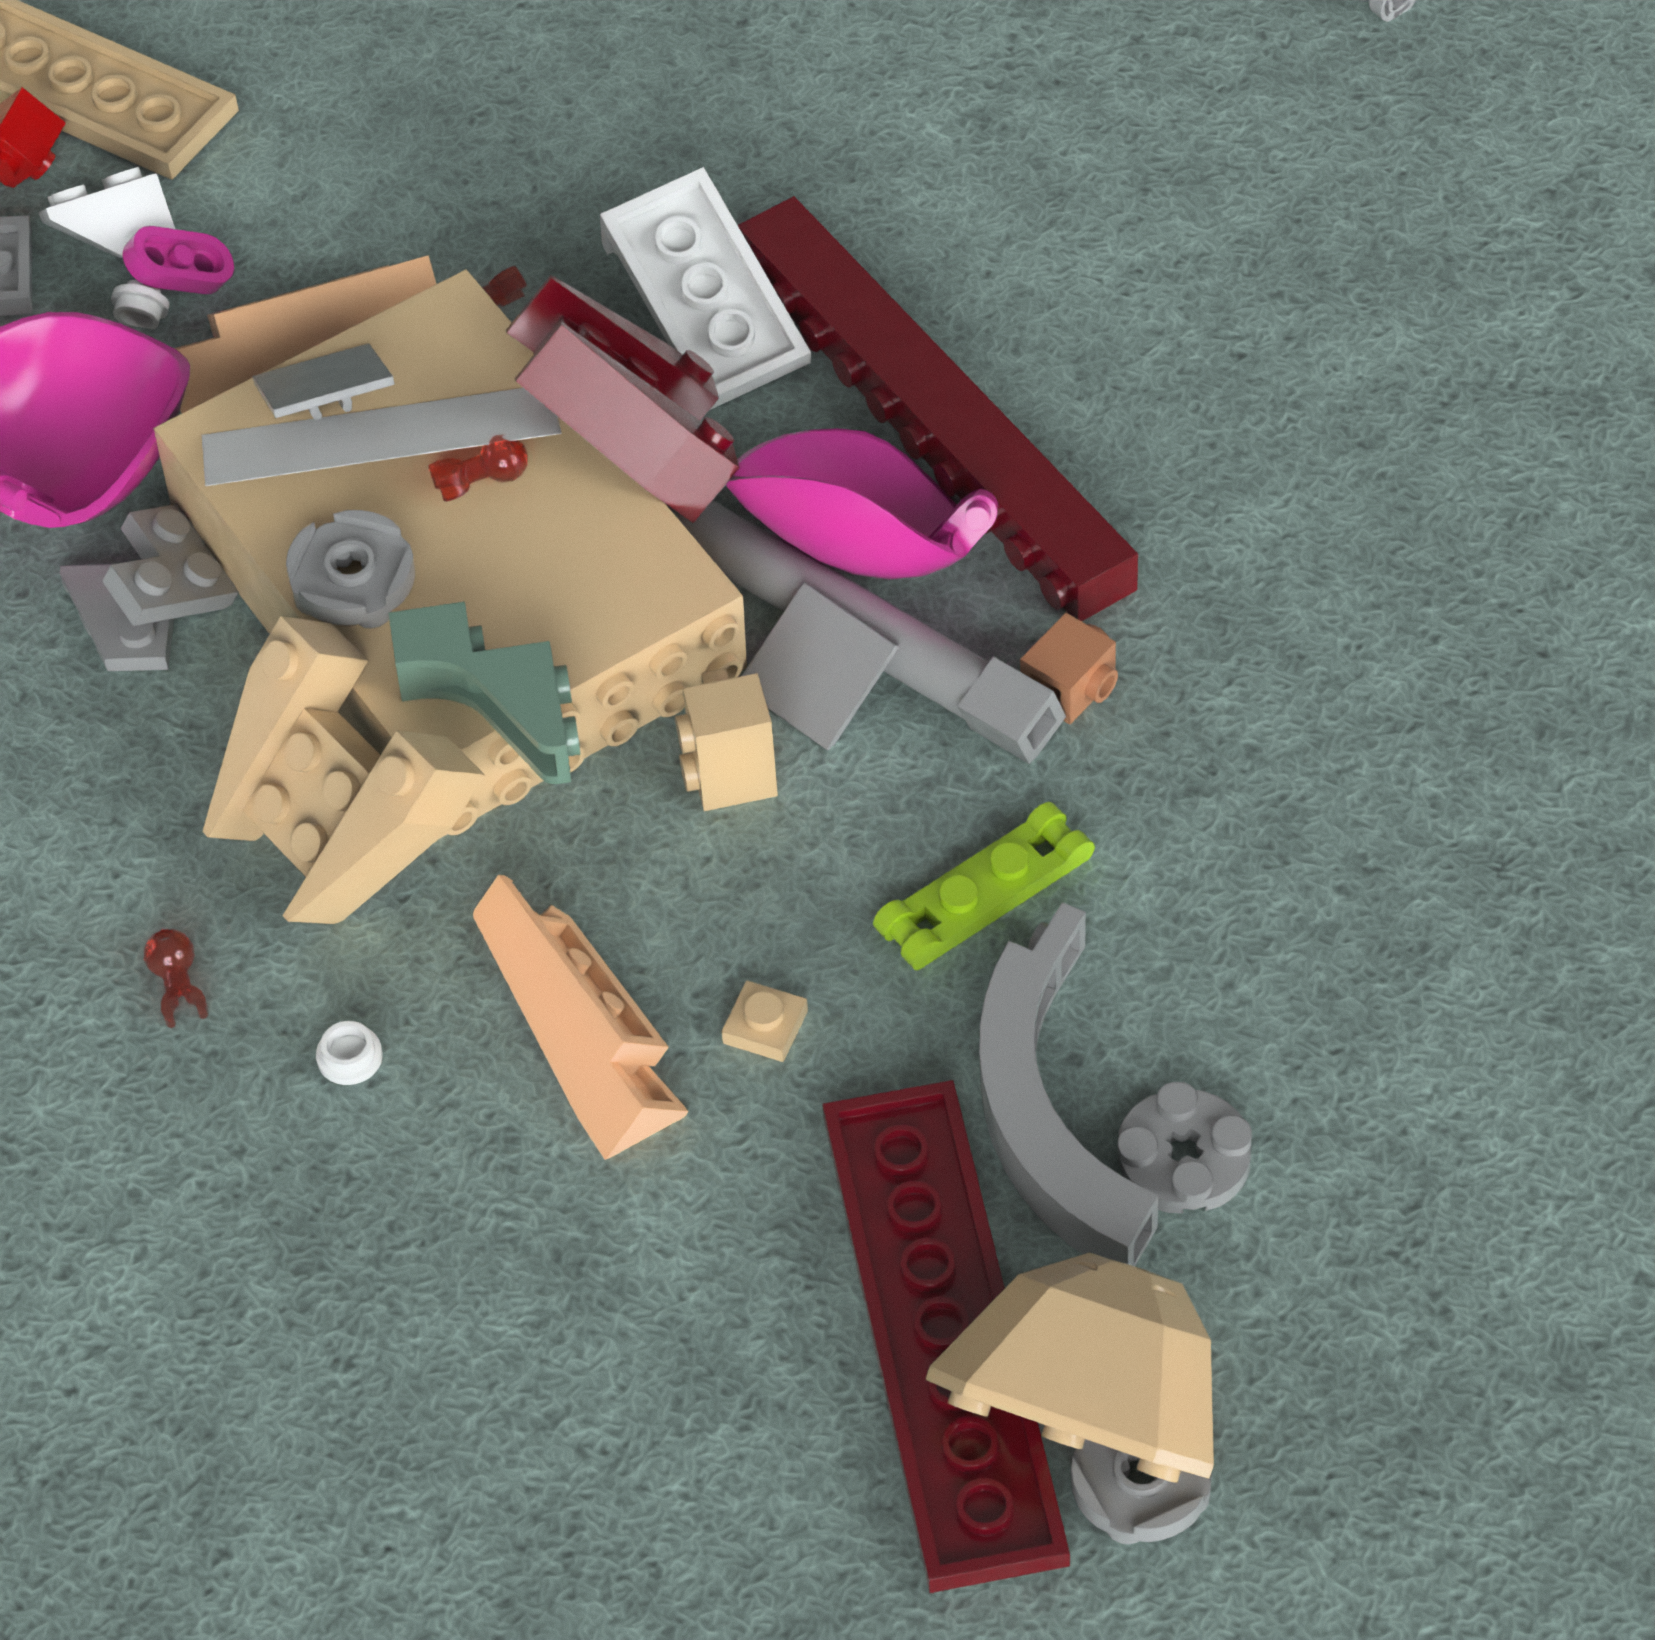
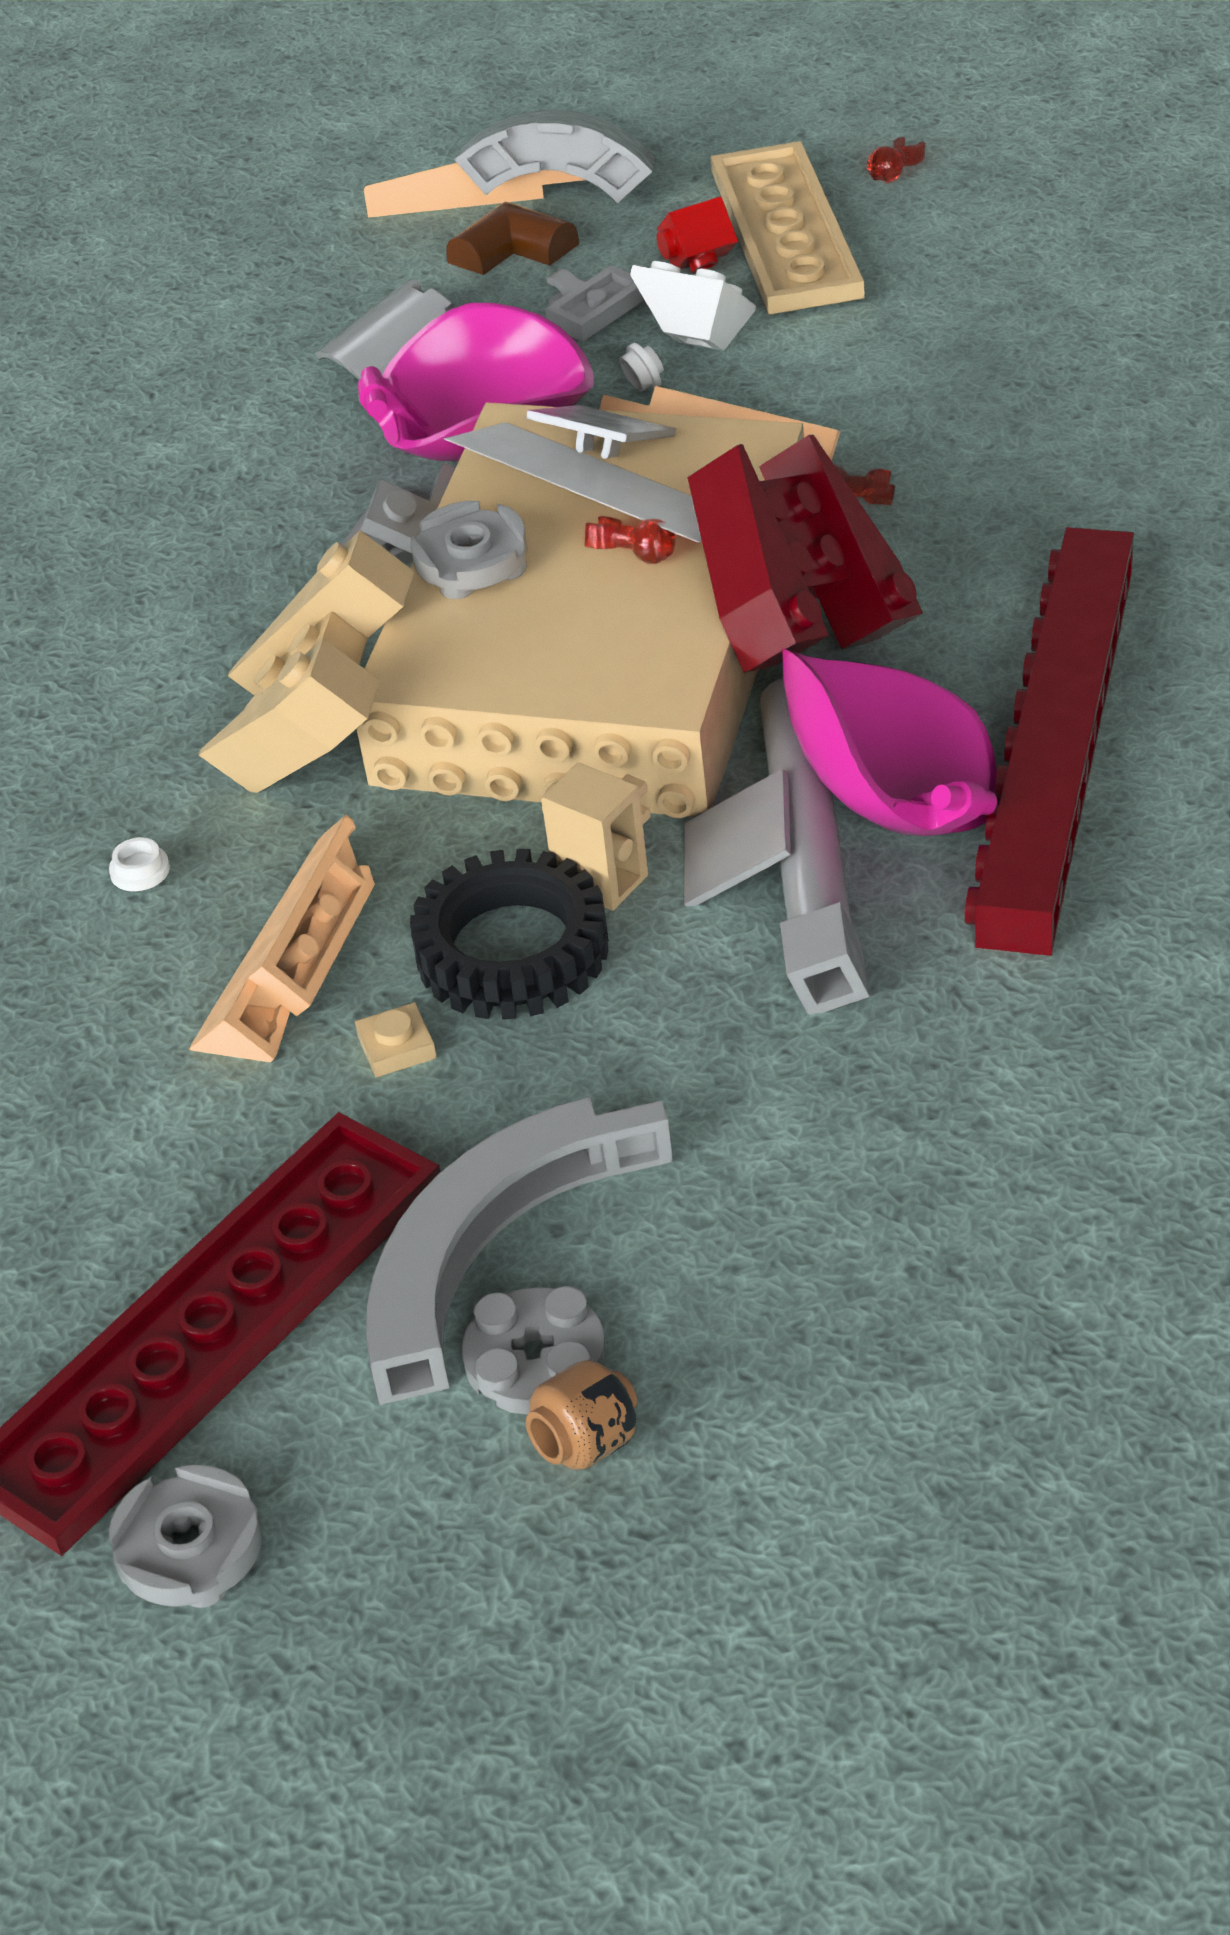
camera: 50 degrees right, 10 degrees down
dark pink plate [123,226,234,295] -> none
clear red arm [143,928,208,1028] -> none
sand green arch [388,601,581,784] -> none
white plate [600,167,811,410] -> none
lime plate [873,802,1095,971] -> none
tan brick [926,1252,1214,1483] -> none
nougat brick [1020,613,1118,724] -> none
none -> black tyre [410,849,609,1020]
none -> medium nougat head [526,1360,637,1470]

